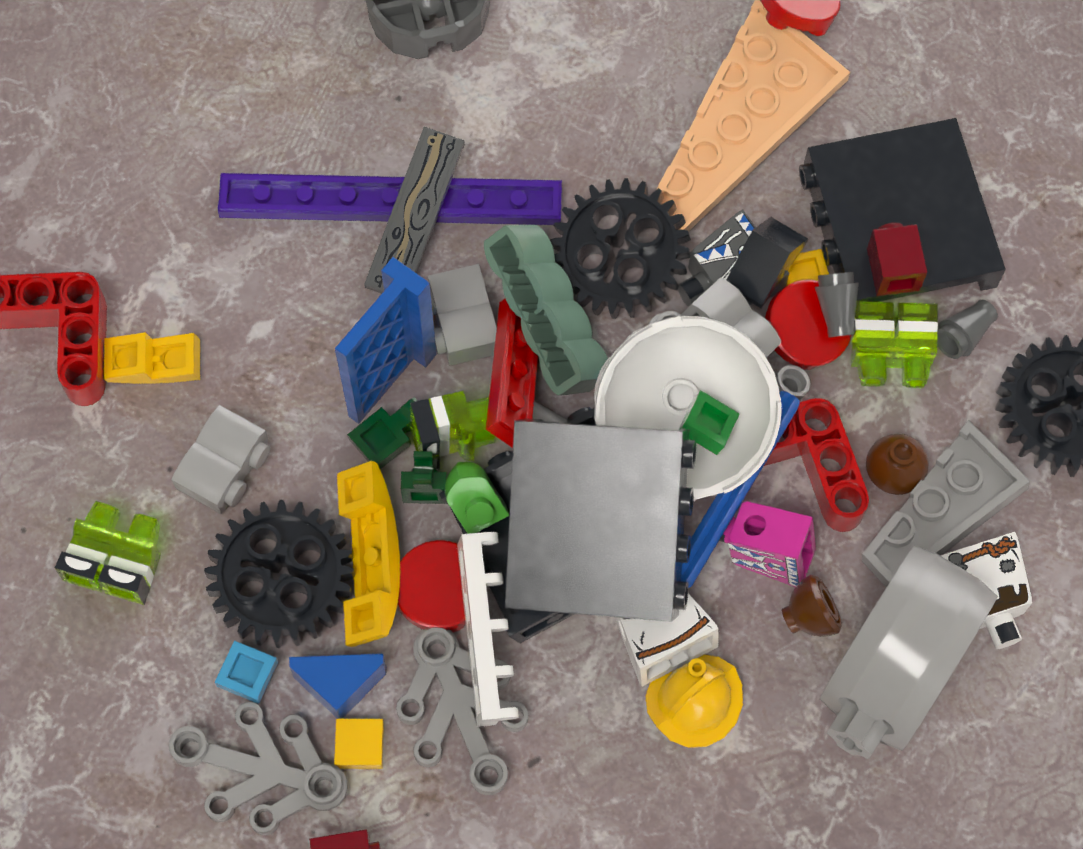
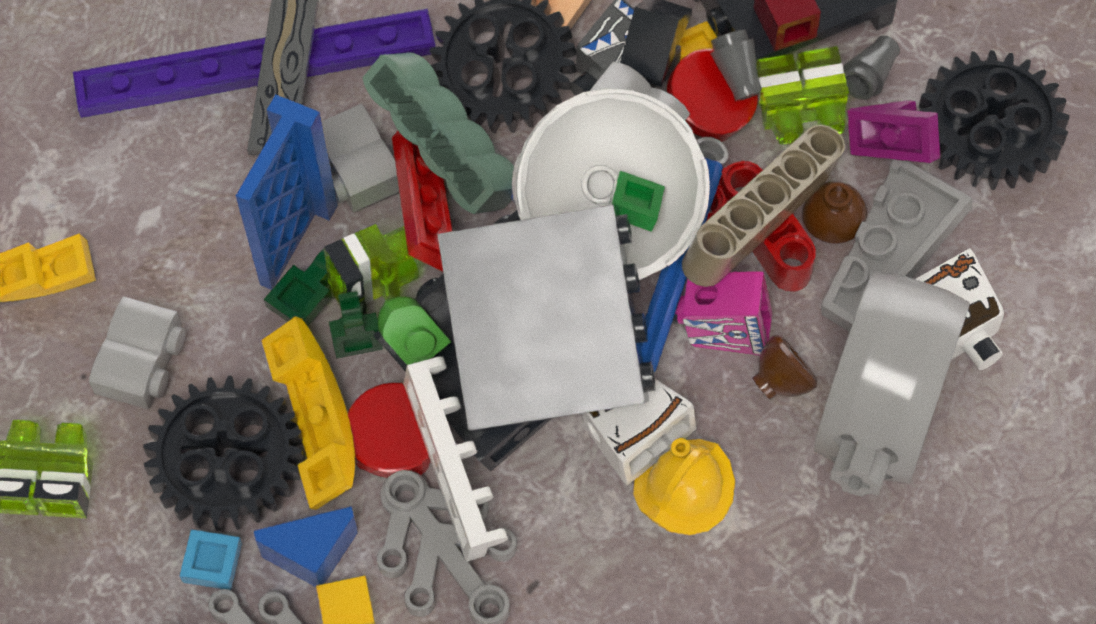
camera: 10 degrees left, 5 degrees down
none -> dark tan beam [682,125,845,287]
none -> magenta slope [847,100,940,163]

